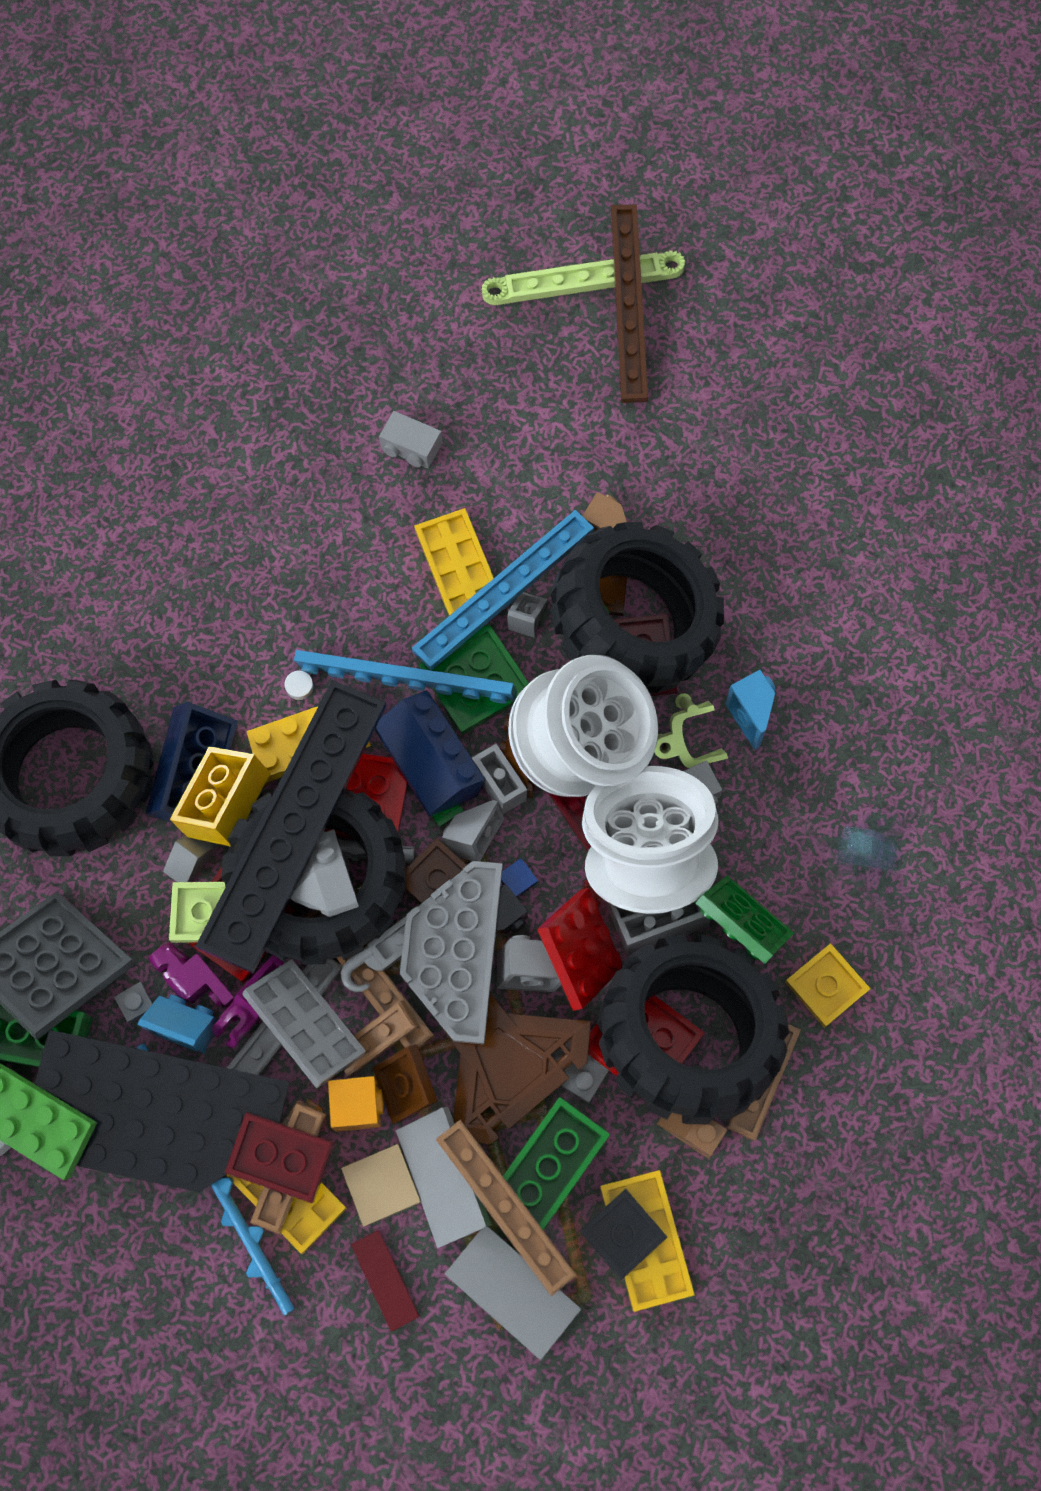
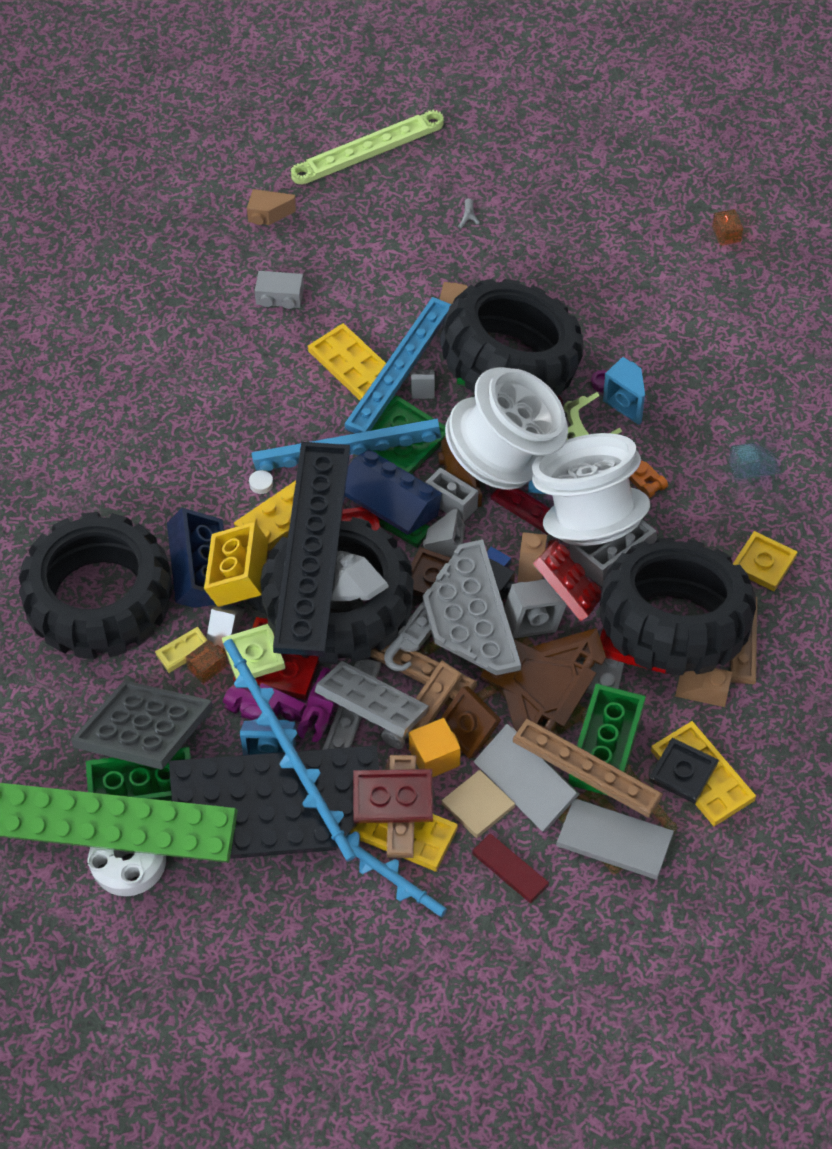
camera: 20 degrees left, 15 degrees down
light grey plate [114,982,153,1024] -> none
reddish brown plate [611,204,648,403] -> none
green plate [696,875,794,964] -> none
none -> light yellow plate [155,627,211,673]
none -> clear orange brick [186,639,226,684]
none -> dark azure plant [223,639,356,862]
none -> medium nougat slope [247,189,296,225]
none -> light grey bar [458,198,480,228]
none -> medium nougat slope [517,532,547,583]
none -> magenta tile [591,370,607,392]
none -> orange plate [629,461,668,498]
none -> clear orange brick [712,209,743,246]

